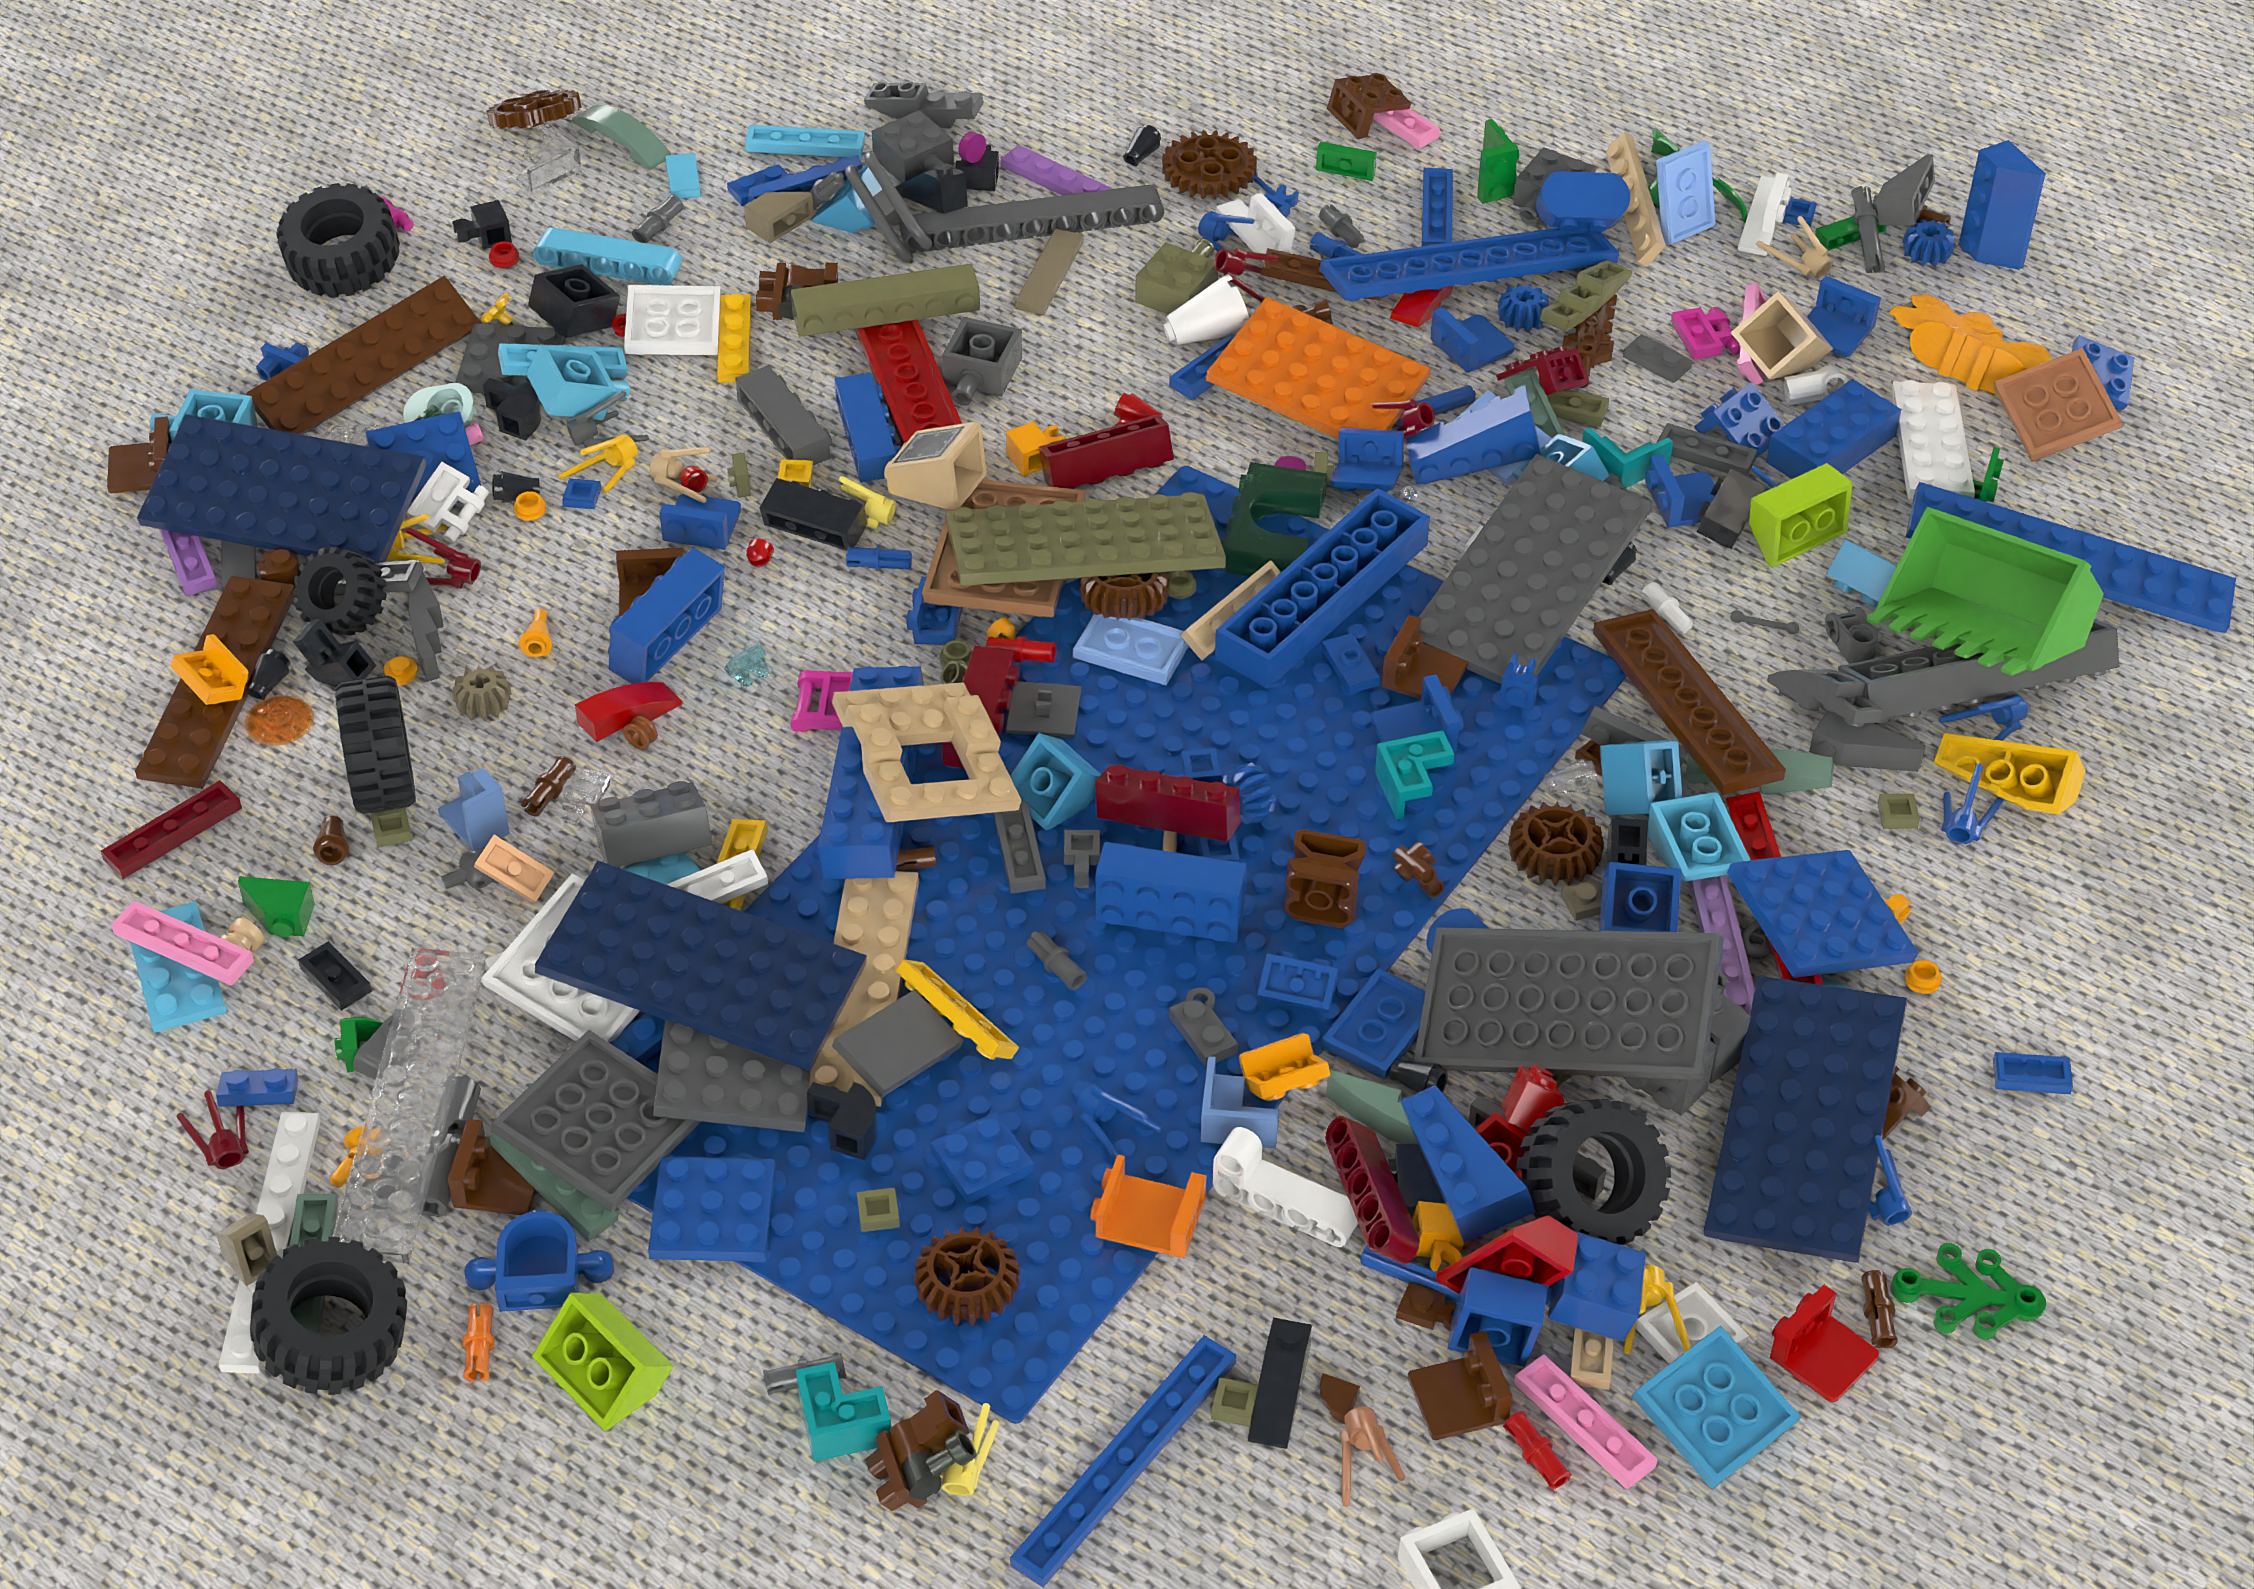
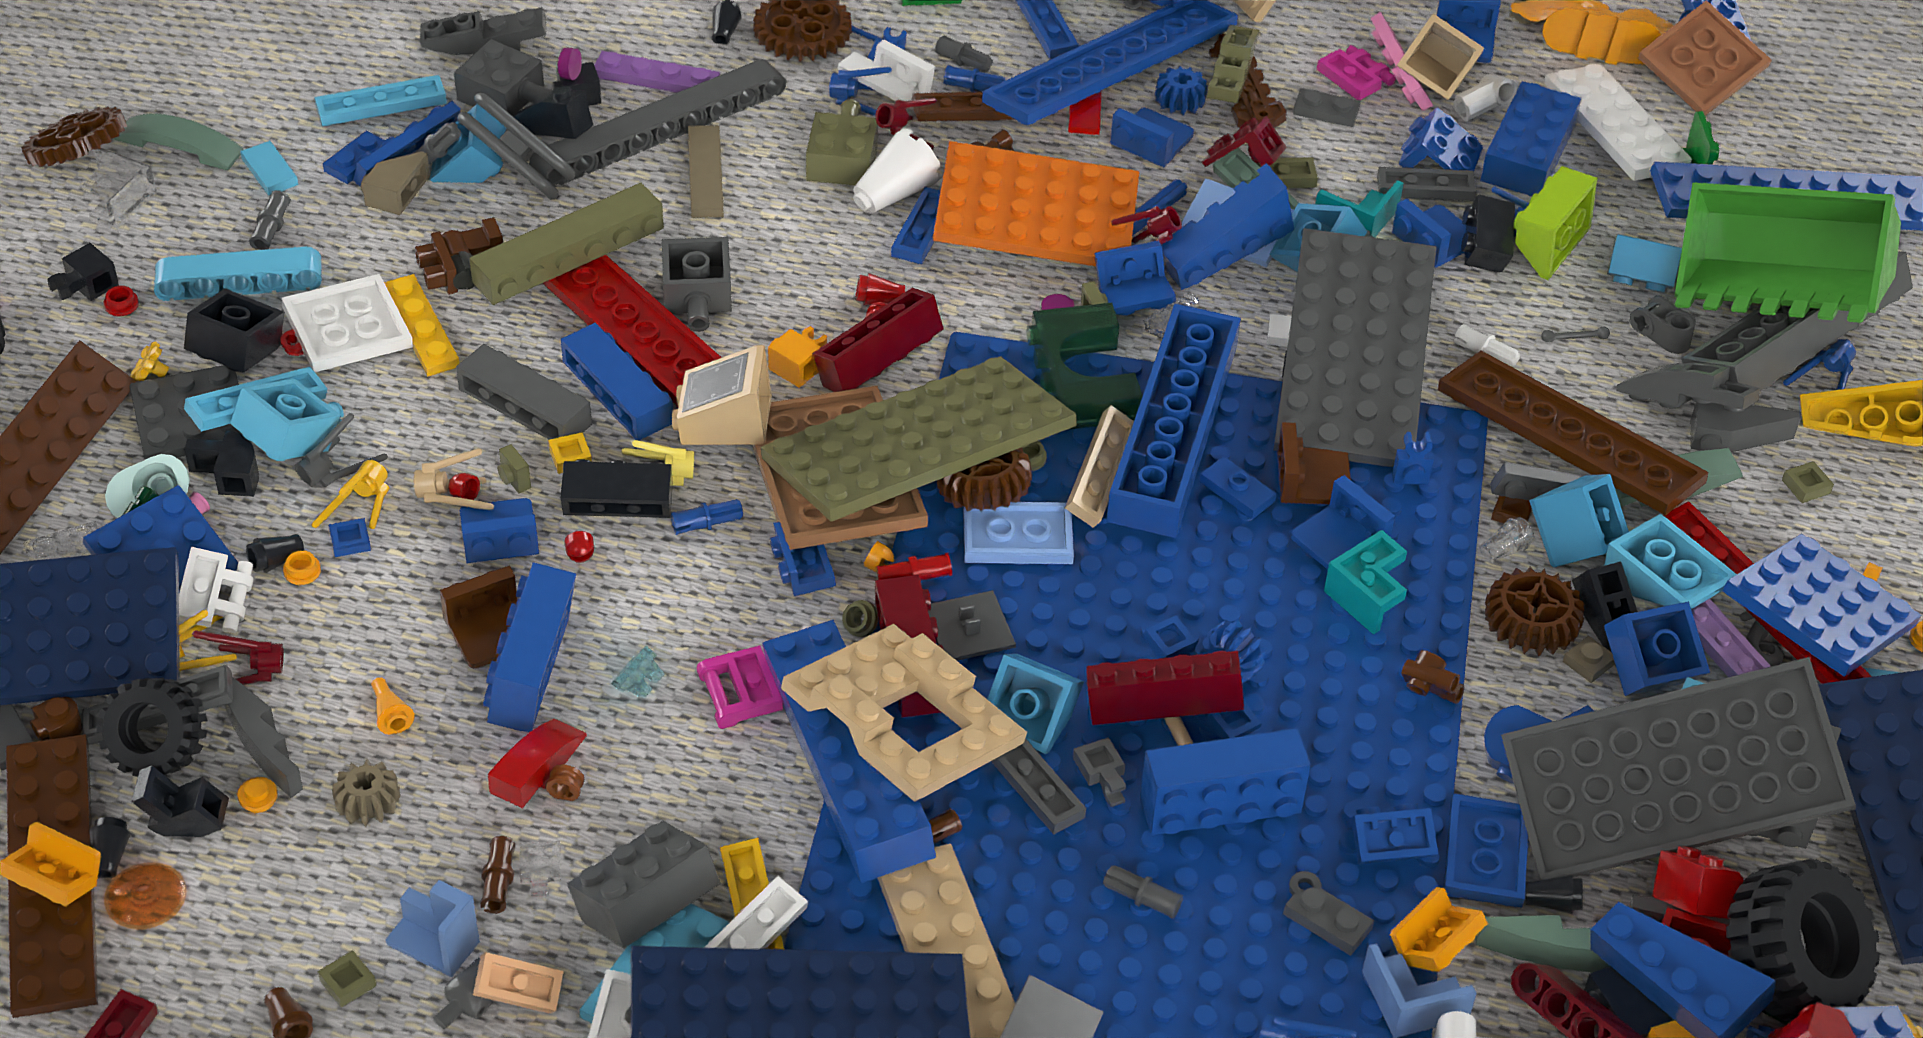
camera: 25 degrees left, 0 degrees up
black tyre [335,676,416,814] -> none
yellow plate [896,959,1019,1060] -> none
olive plate [940,640,973,667] -> none
reddish brown piece [1284,829,1366,929] -> none
blue plant [1941,763,2005,844] -> none

